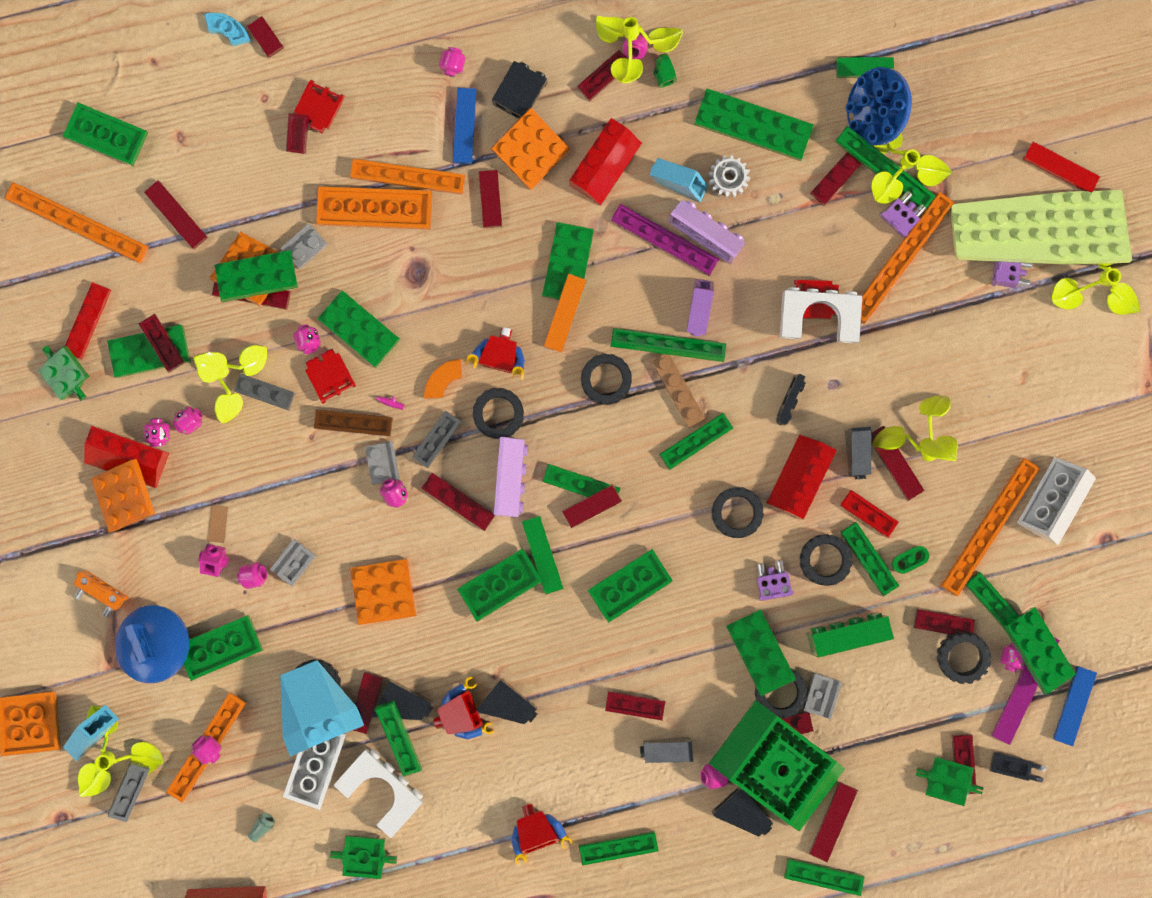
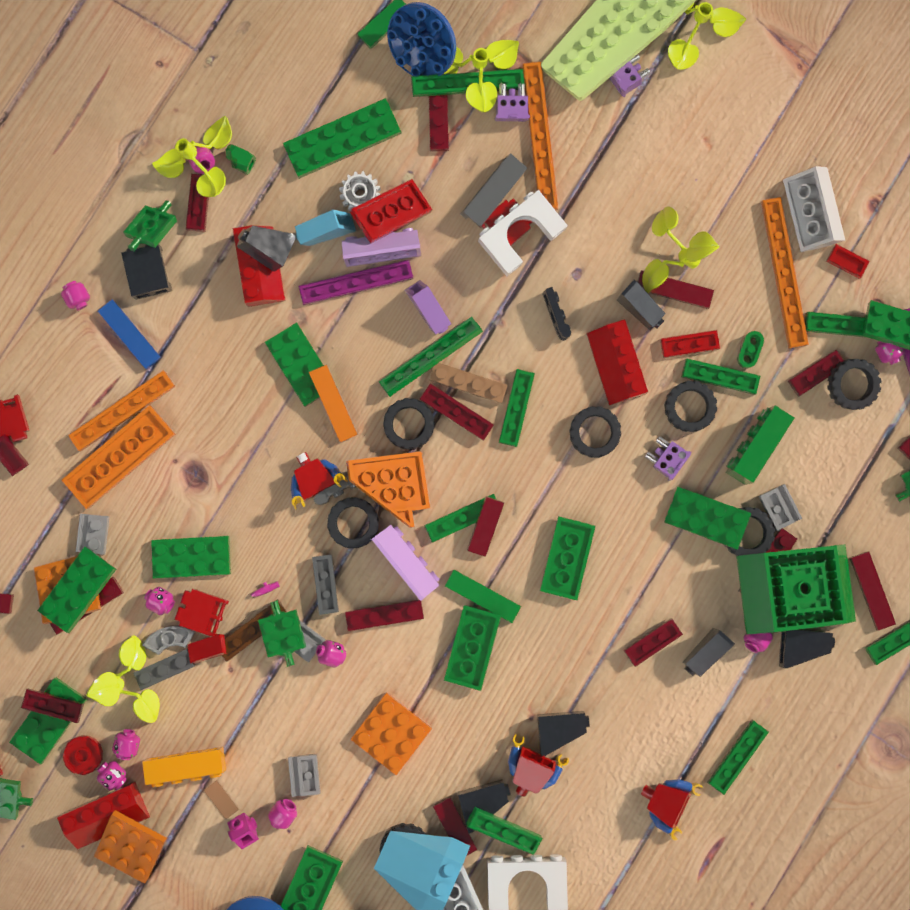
camera: 50 degrees left, 0 degrees up
orange tile [424,359,462,399] -> none
dark red tile [479,170,502,228] -> none
orange plate [490,108,570,190] -> none
none -> red tile [63,735,103,775]
none -> green plate [123,200,177,252]
none -> light grey tile [142,626,196,655]
none -> light orange brick [142,747,226,787]
none -> red tile [187,634,227,664]
none -> slope [236,226,296,272]
none -> green plate [258,600,306,667]
none -> dark grey hinge [314,478,356,505]
none -> orange wing [346,451,430,528]
none -> red tile [350,179,433,244]
none -> dark red plate [420,383,494,441]
none -> dark grey panel [461,153,527,226]
none -> red tile [826,244,870,279]

